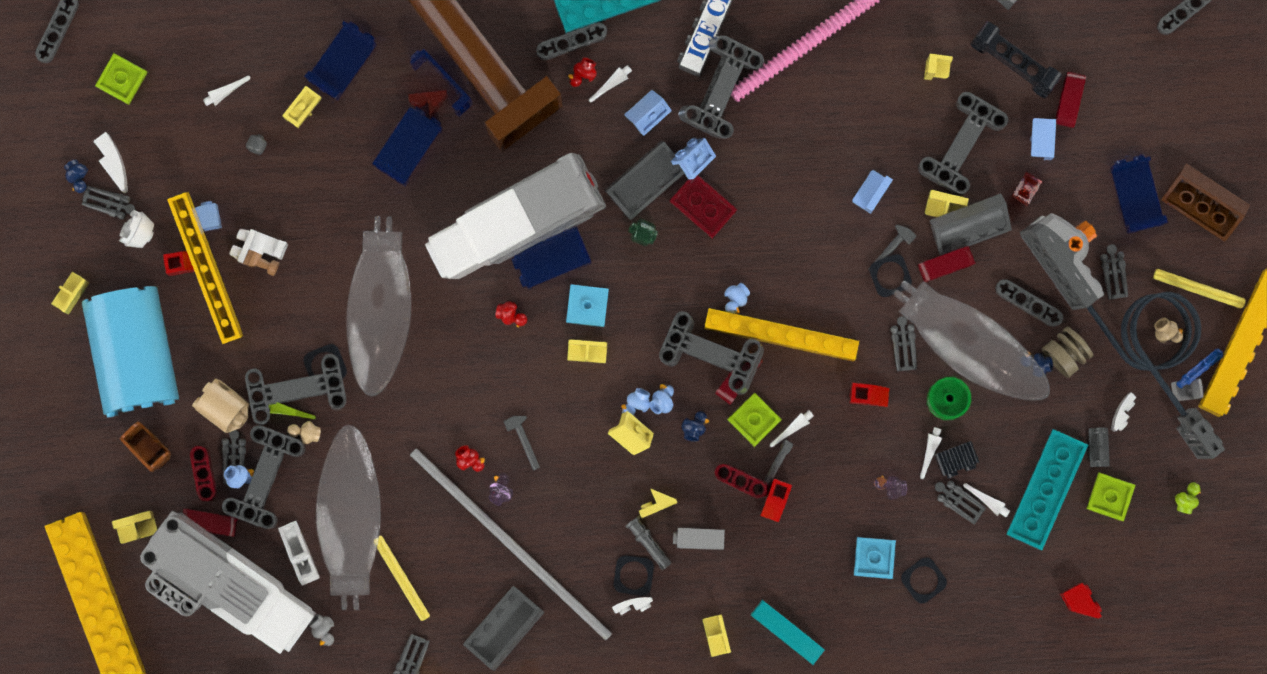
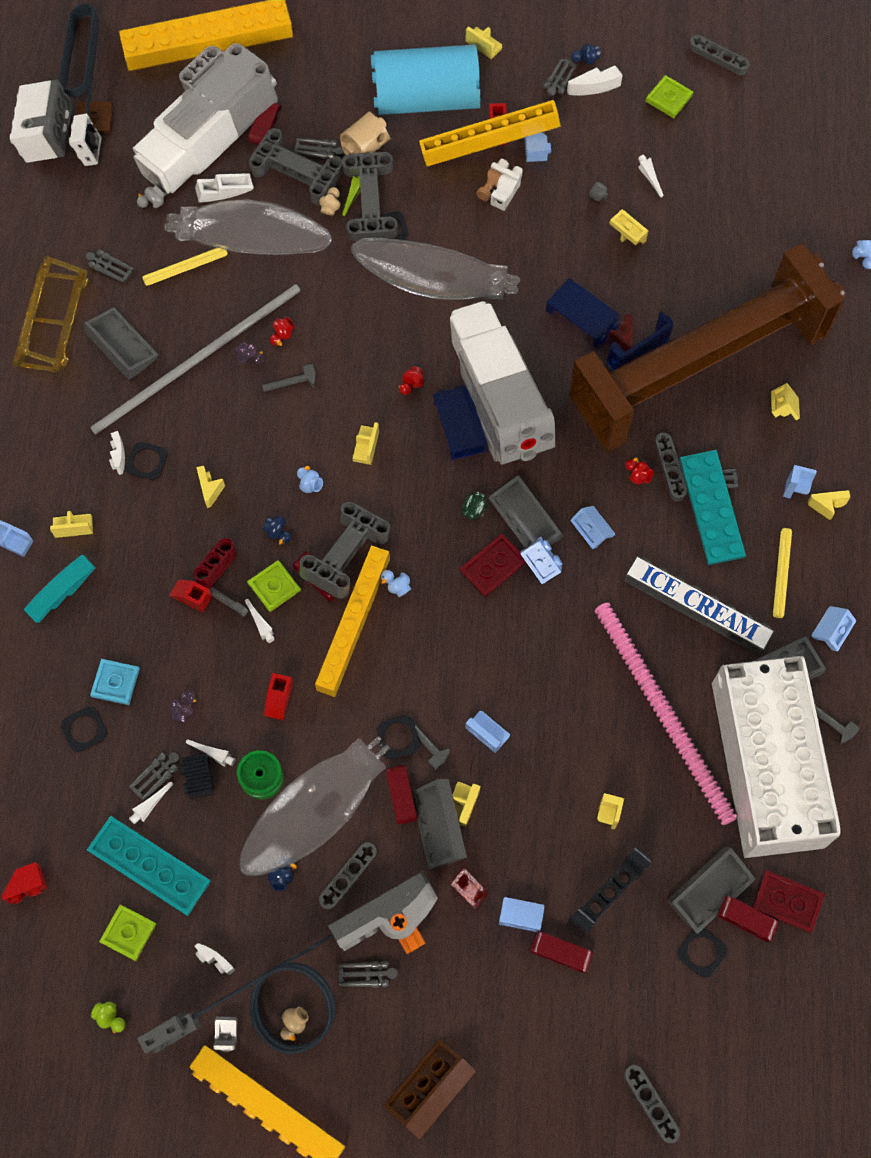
camera: 100 degrees right, 15 degrees down
light yellow panel [112,511,157,544] -> none
white cone [119,210,154,248] -> none
dark orange piece [119,421,171,472] -> none
dark red beam [190,446,217,501] -> none
light blue animal [224,465,254,489] -> none
clear blue panel [304,21,377,101] -> none
medium azure plate [566,284,609,327] -> none
white piece [589,65,632,102] -> none
light yellow panel [608,411,654,455] -> none
dark grey pin [625,516,672,570] -> none
light blue animal [649,384,674,414] -> none
light grey window [673,528,725,550] -> none
dark grey beam [678,35,764,139] -> none
dark grey piece [890,316,917,371] -> none
dark grey beam [918,92,1008,196] -> none
dark tan wheel [1042,327,1094,378] -> none
dark grey hinge [1089,428,1110,467] -> none
clear blue panel [1110,155,1168,234] -> none
light yellow axle [1153,269,1246,309] -> none
blue piece [1177,348,1224,389] -> none

